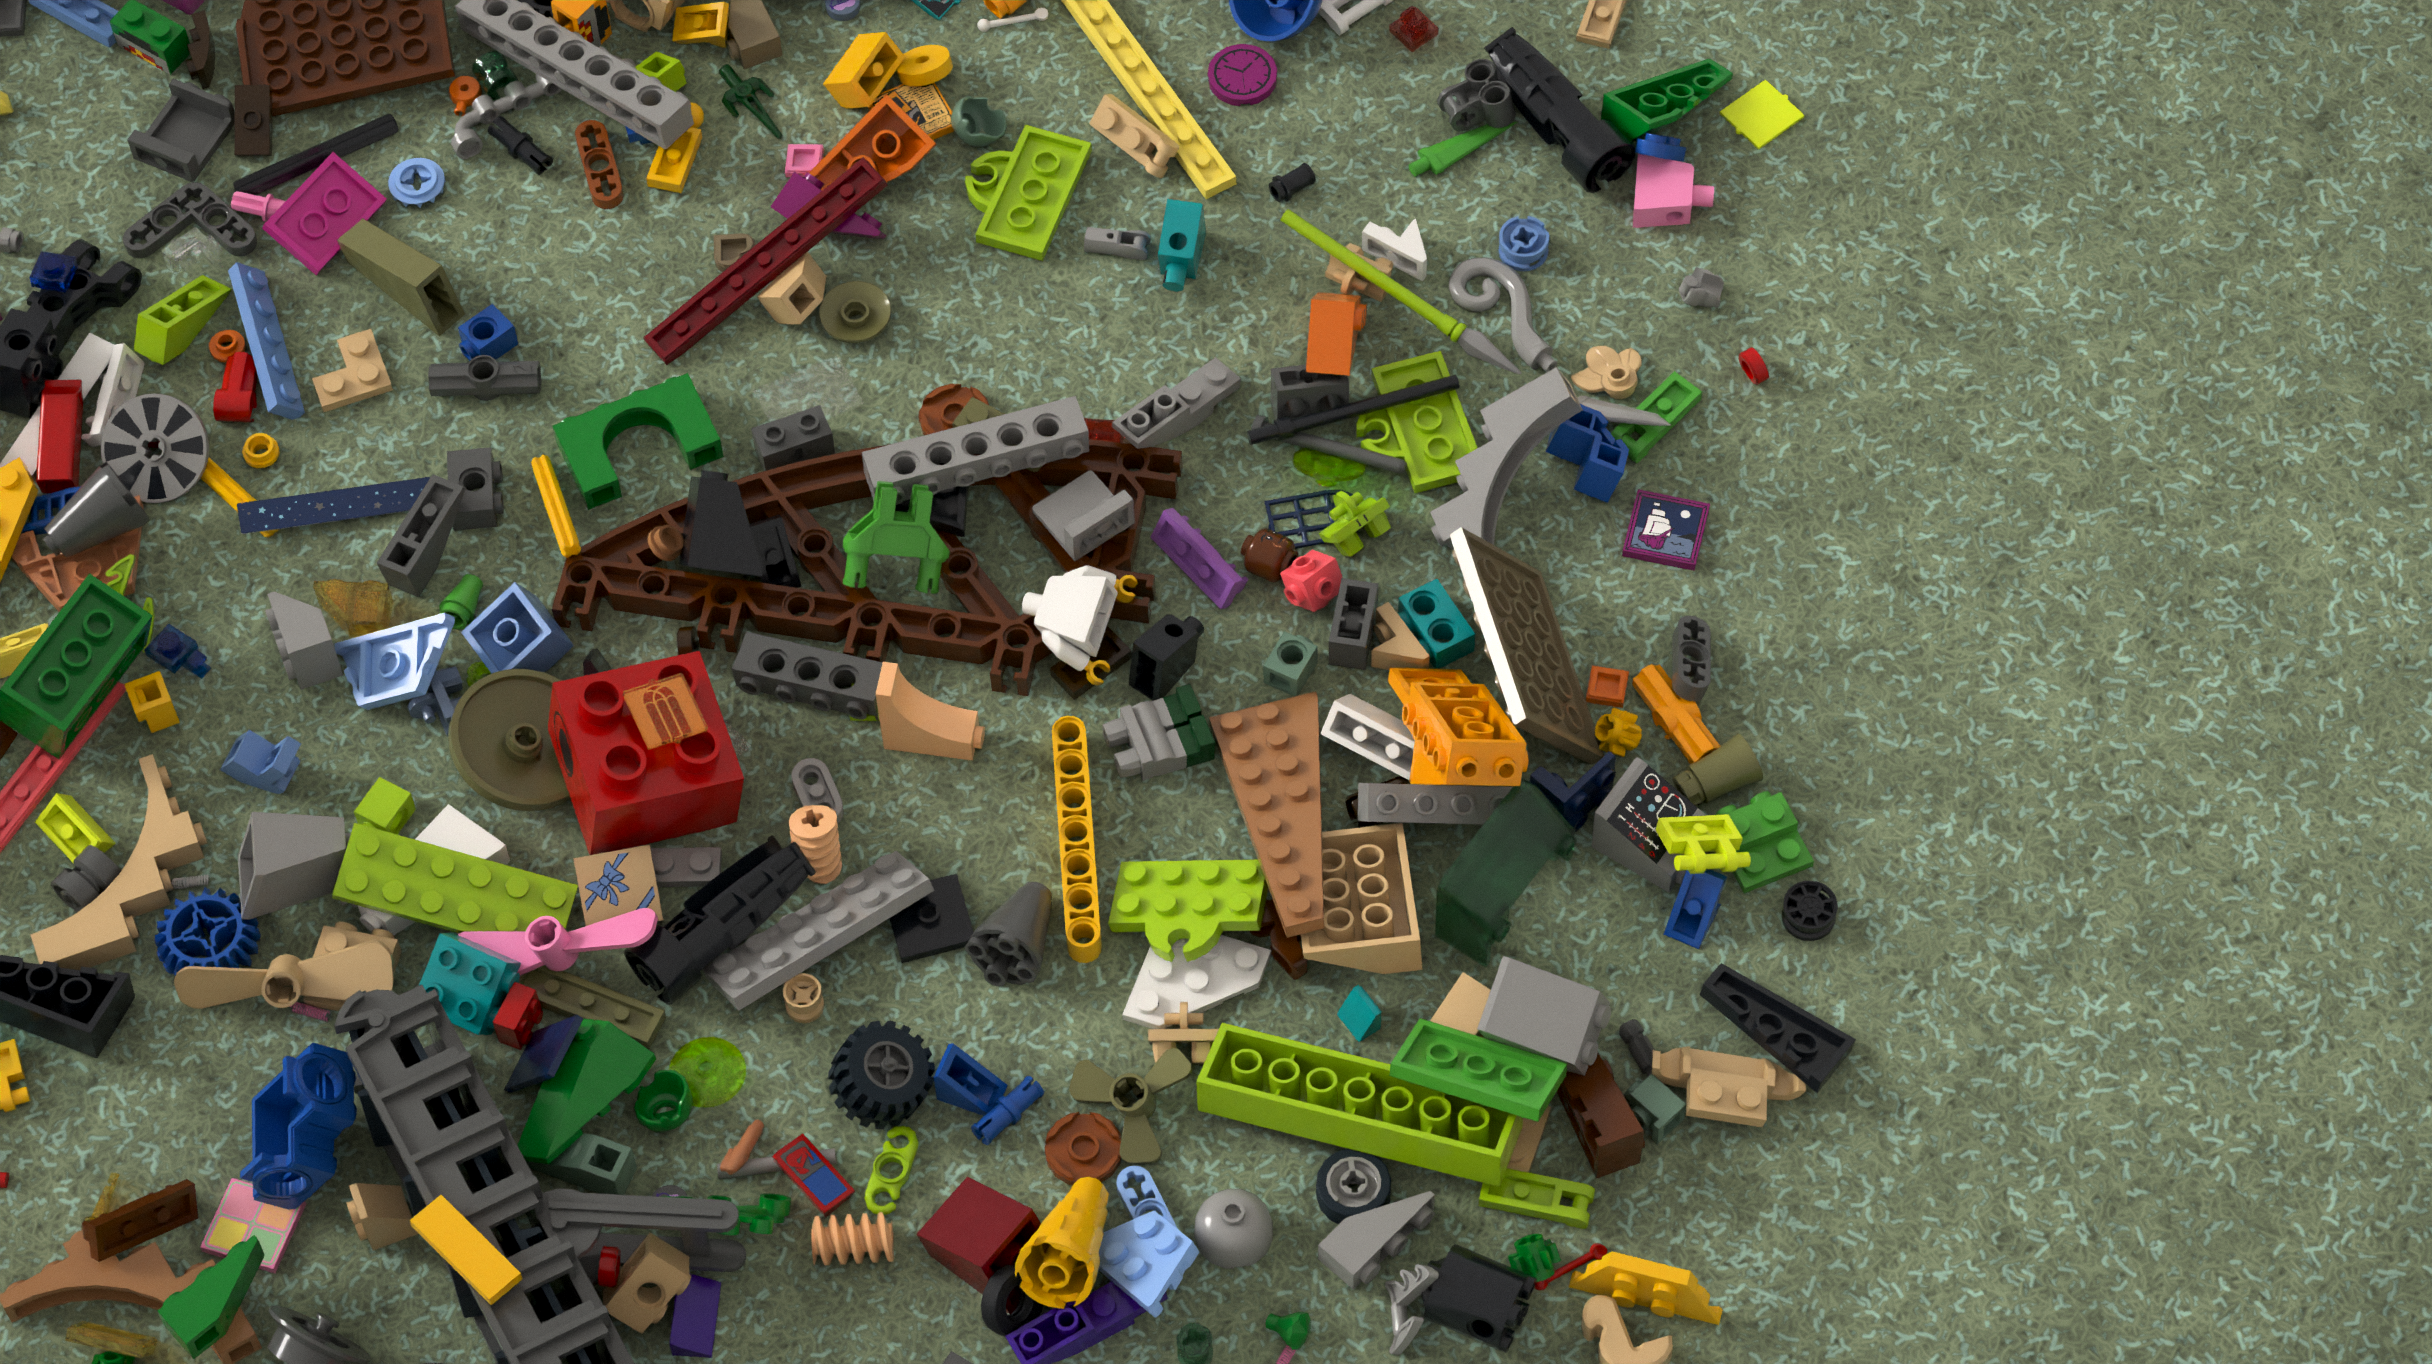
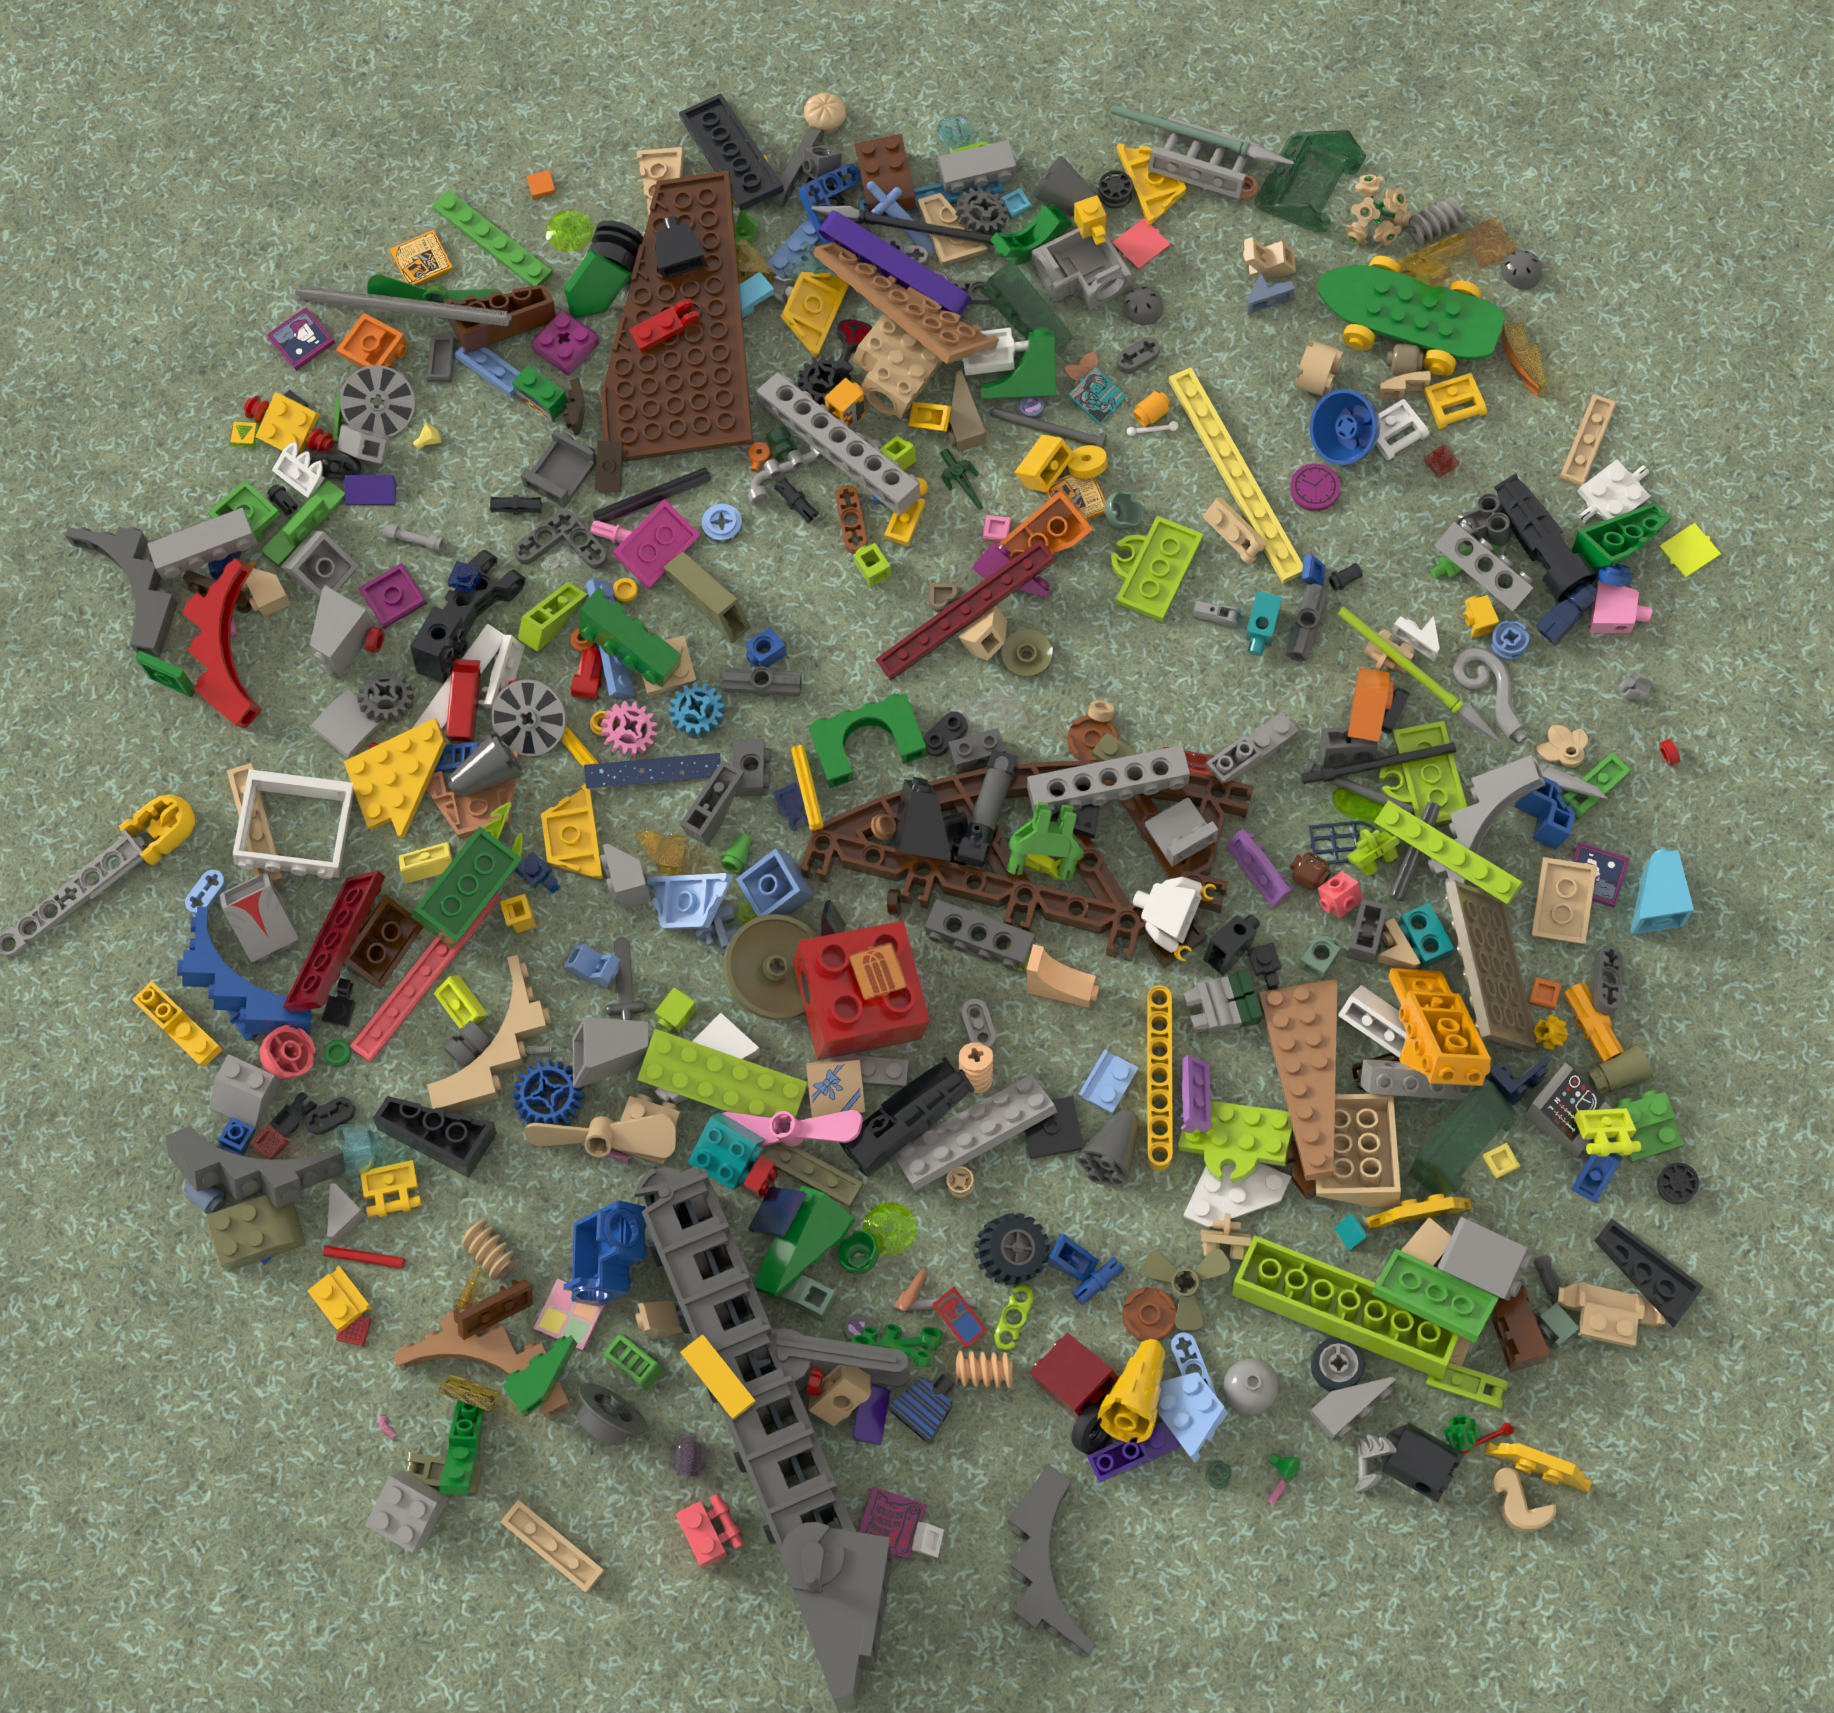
camera: 10 degrees right, 10 degrees up
none -> tan piece [462,1218,520,1280]
none -> black pin [490,495,542,515]
none -> yellow wing [541,784,603,880]
none -> green wedge [579,587,681,687]
none -> bright pink gear [600,701,657,757]
none -> bright green slope [602,1333,665,1390]
none -> dark grey sword [605,937,647,1020]
none -> yellow tile [613,578,638,603]
none -> dark azure gear [669,682,725,738]
none -> clear blue plate [773,782,809,831]
none -> lime brick [853,543,892,588]
none -> torso [888,1374,955,1445]
none -> black plate [923,712,968,757]
none -> piece [957,750,1018,868]
none -> dark grey bar [990,408,1107,449]
none -> neon yellow plate [1024,854,1063,880]
none -> light blue plate [1078,1049,1139,1115]
none -> tan tile [1088,700,1115,722]
none -> medium lavender plate [1180,1054,1211,1133]
none -> black plate [1247,943,1281,990]
none -> dark grey piece [1286,584,1328,662]
none -> blue tile [1301,554,1326,586]
none -> yellow wing [1366,1194,1472,1229]
none -> lime plate [1374,800,1523,906]
none -> black beam [1381,687,1410,735]
none -> dark grey axle [1390,802,1441,901]
none -> light grey brick [1434,521,1535,611]
none -> yellow brick [1464,595,1499,639]
none -> light yellow tile [1482,1143,1520,1179]
none -> tan plate [1531,857,1597,945]
none -> dark blue piece [1536,582,1598,646]
none -> white plate [1577,459,1651,524]
none -> medium azure slope [1630,849,1694,935]

